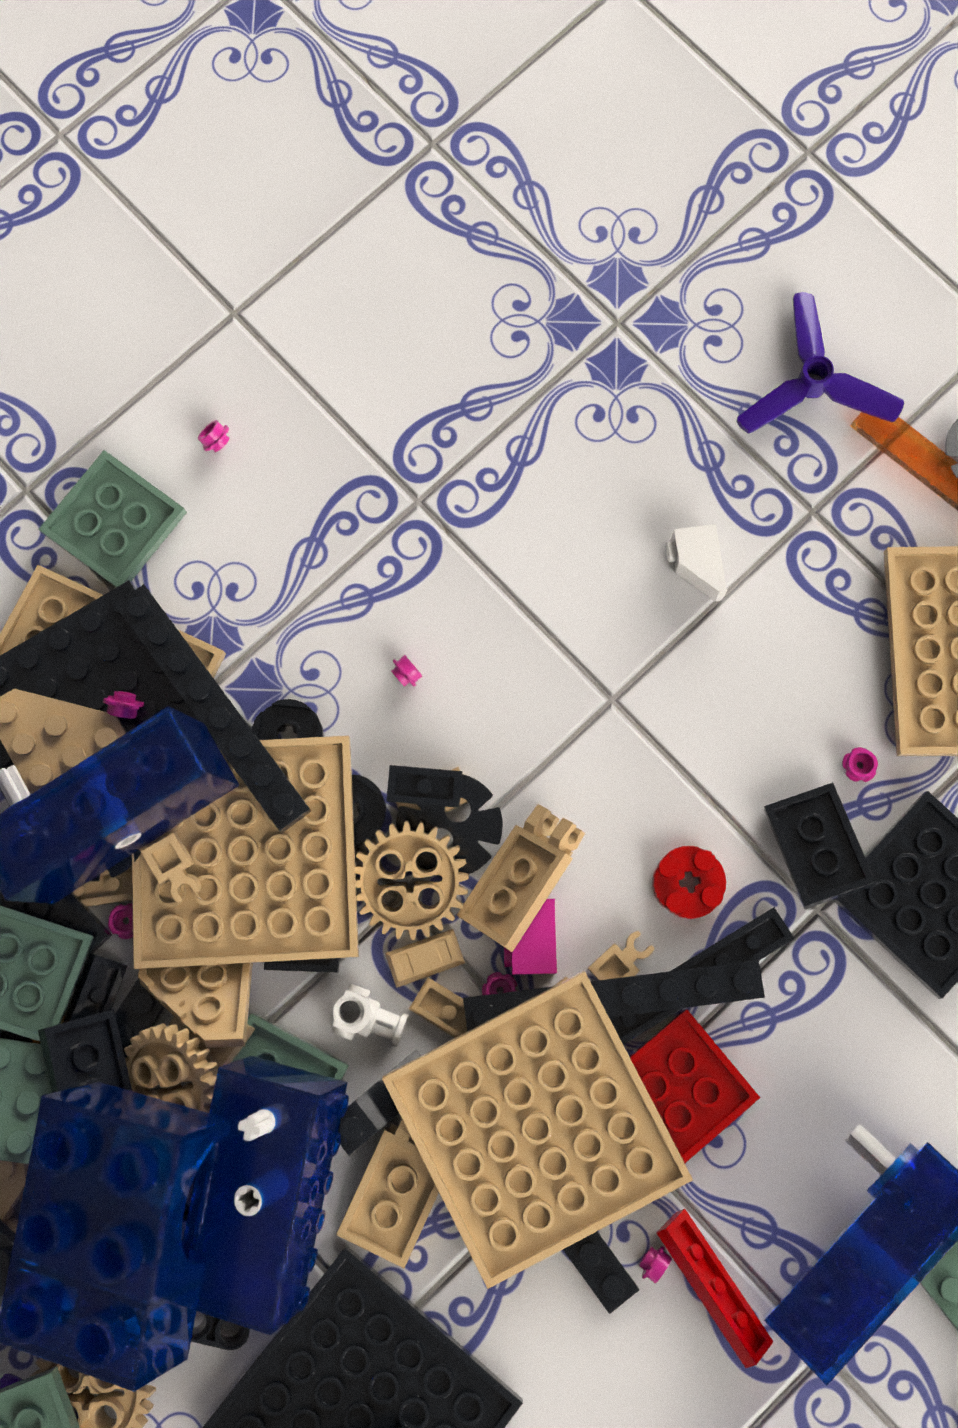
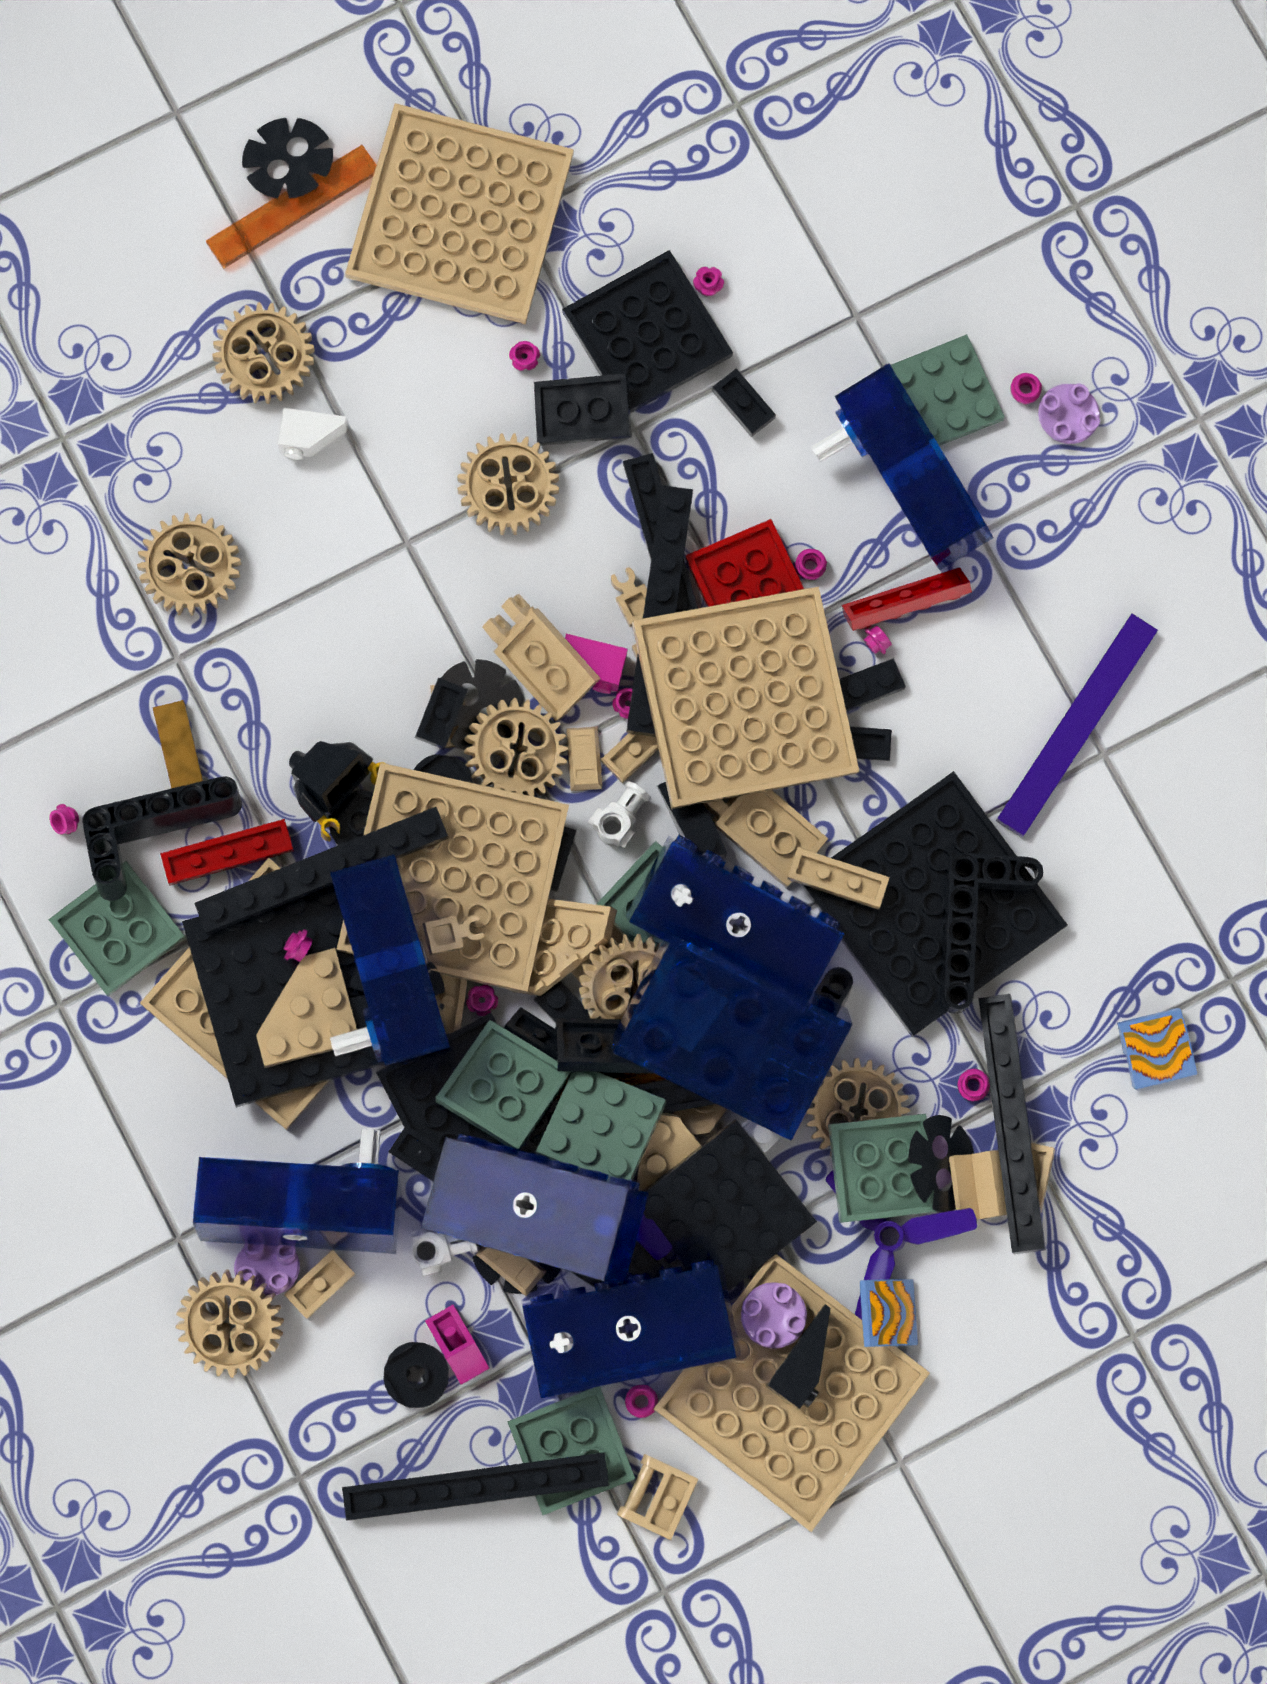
camera: 85 degrees left, 0 degrees up
dark pink plate [391,655,423,687] -> none
red plate [652,846,726,919] -> none
dark purple piece [736,292,904,433] -> none
none -> black beam [82,776,242,901]
none -> tan gear [137,513,241,616]
none -> pearl gold tile [152,700,203,788]
none -> red plate [160,819,294,886]
none -> tan gear [212,302,315,404]
none -> black torso [289,741,386,842]
none -> tan gear [457,433,559,535]
none -> black plate [712,368,776,437]
none -> tan plate [787,847,890,910]
none -> dark pink plate [795,549,827,580]
none -> black tile [850,726,892,761]

